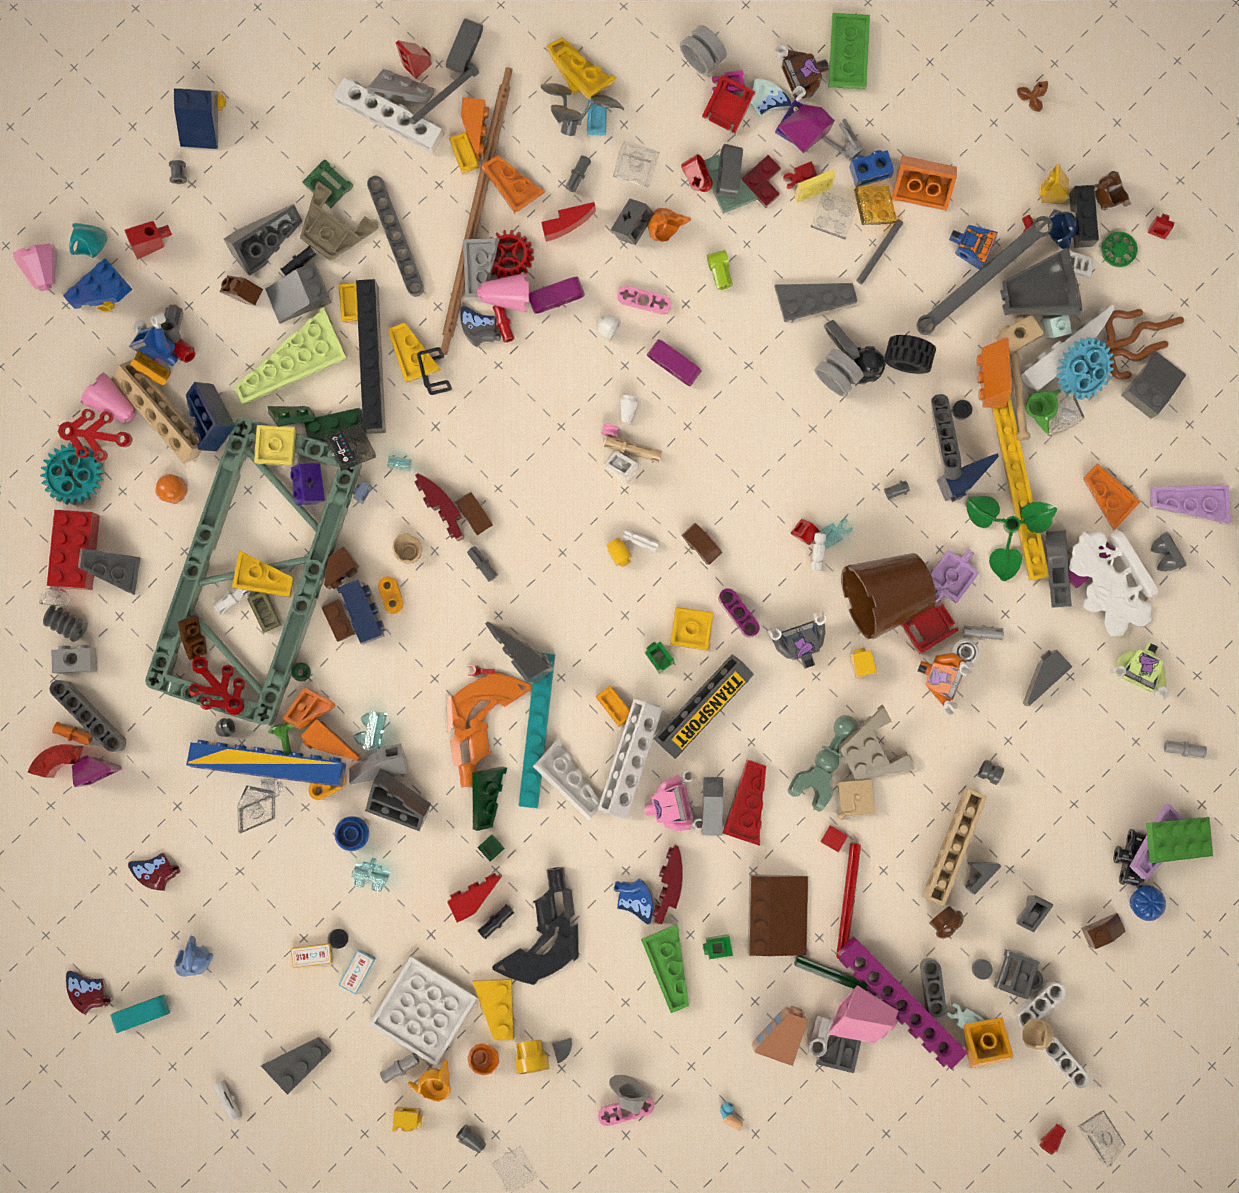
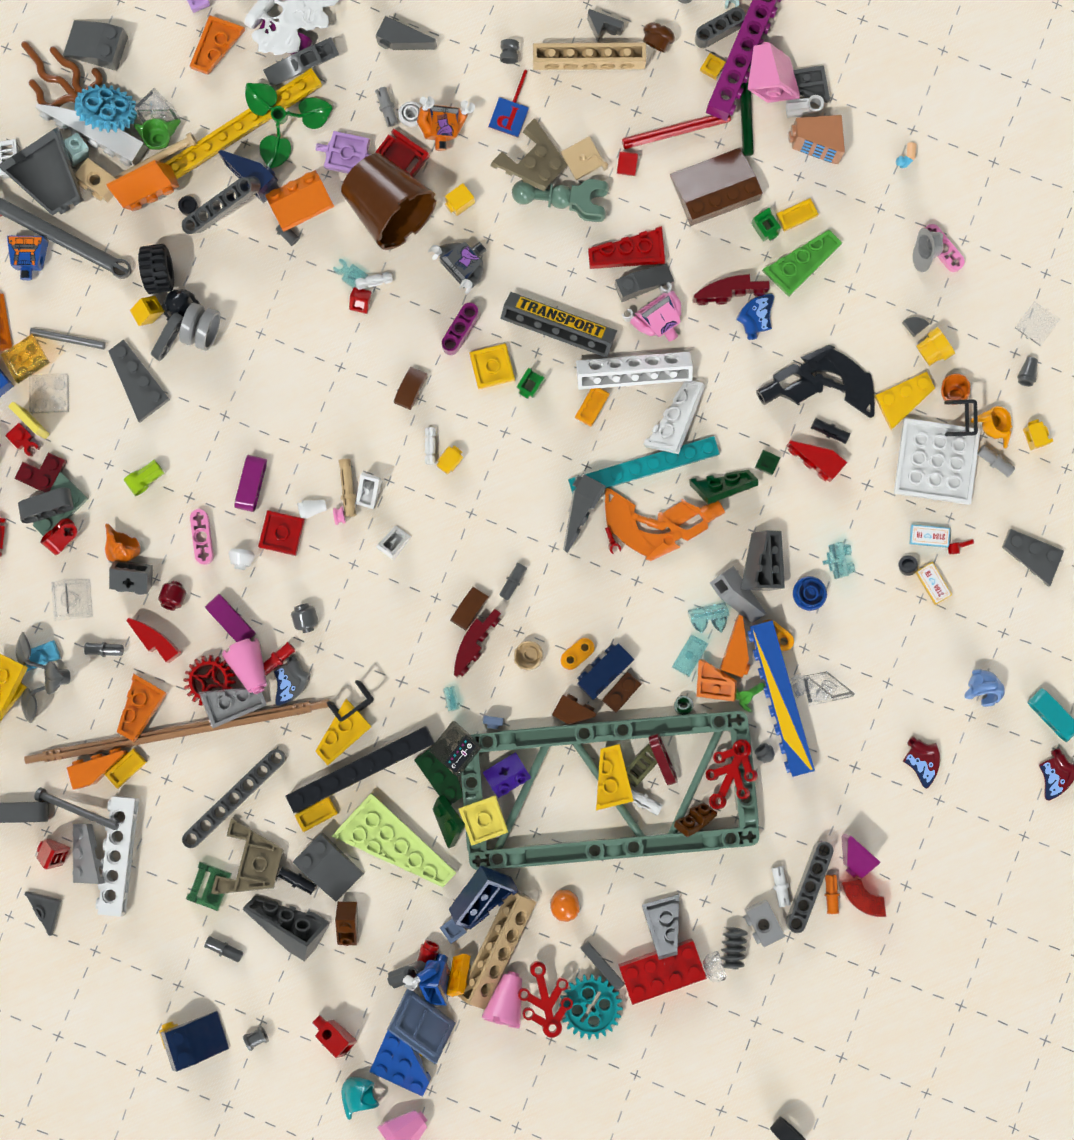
camera: 115 degrees left, 0 degrees up
none -> dark grey tile [24,891,62,936]
none -> yellow brick [130,296,164,326]
none -> dark red head [158,581,186,611]
none -> dark grey axle [204,936,243,962]
none -> red tile [258,510,305,556]
none -> orange slope [265,170,334,232]
none -> dark grey head [291,603,319,633]
none -> white slope [376,526,411,560]
none -> sand blue piece [387,989,456,1064]
none -> sand blue plate [440,918,467,944]
none -> blue piece [488,70,529,137]
none -> dark grey beam [580,941,625,991]
none -> dark red beam [649,734,678,786]
none -> clear light blue slope [672,634,708,677]
none -> yellow tile [700,53,726,80]
none -> white pin [771,866,791,907]
none -> yellow tile [776,198,819,232]
none -> black piece [944,399,978,436]
none -> red hand [948,539,974,554]

